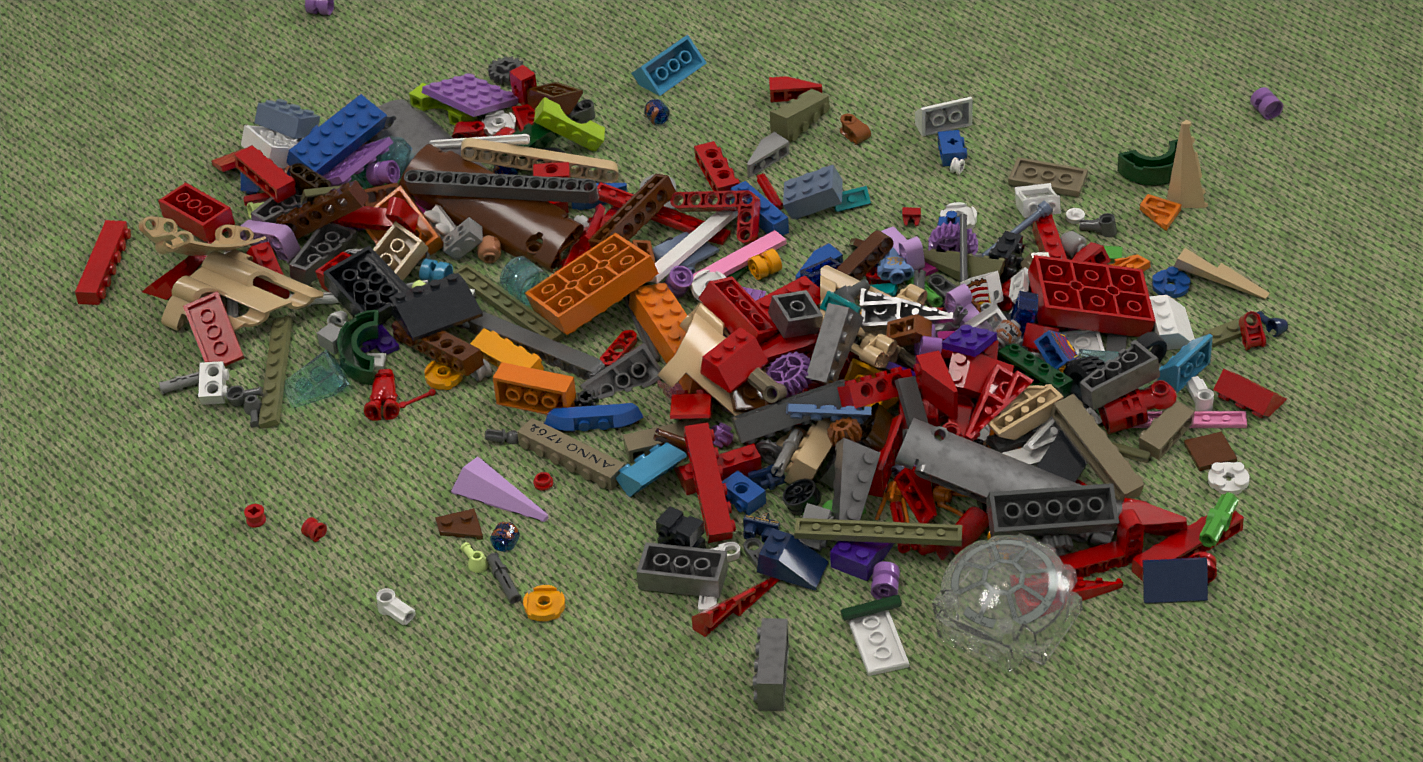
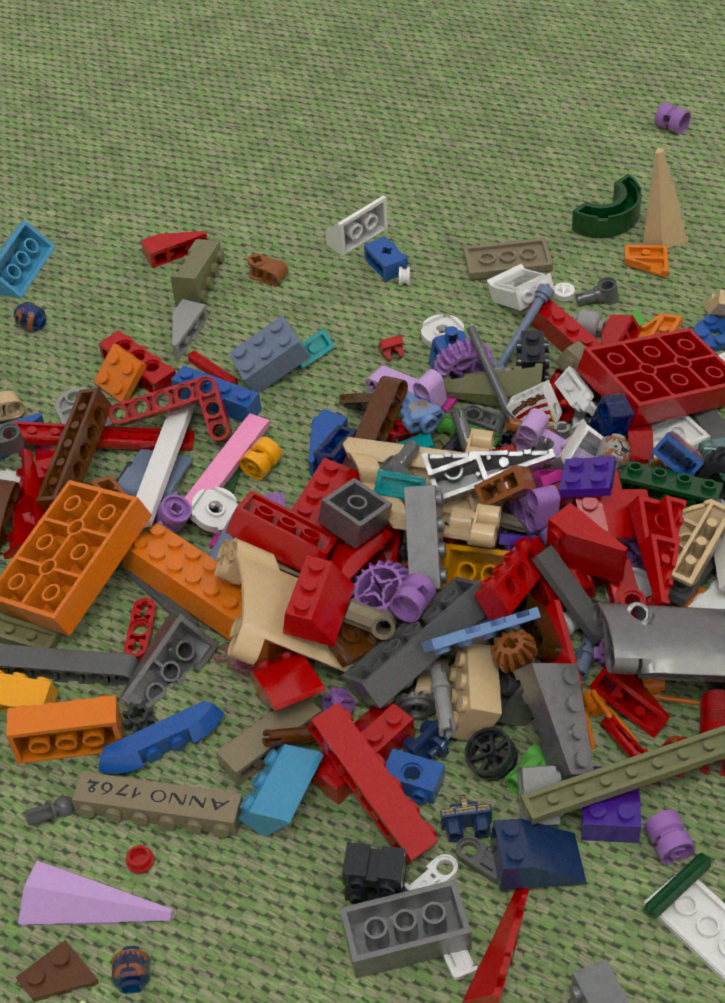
camera: 25 degrees left, 5 degrees up
none -> orange plate [93,343,147,402]
none -> medium lavender wheel [390,573,436,623]

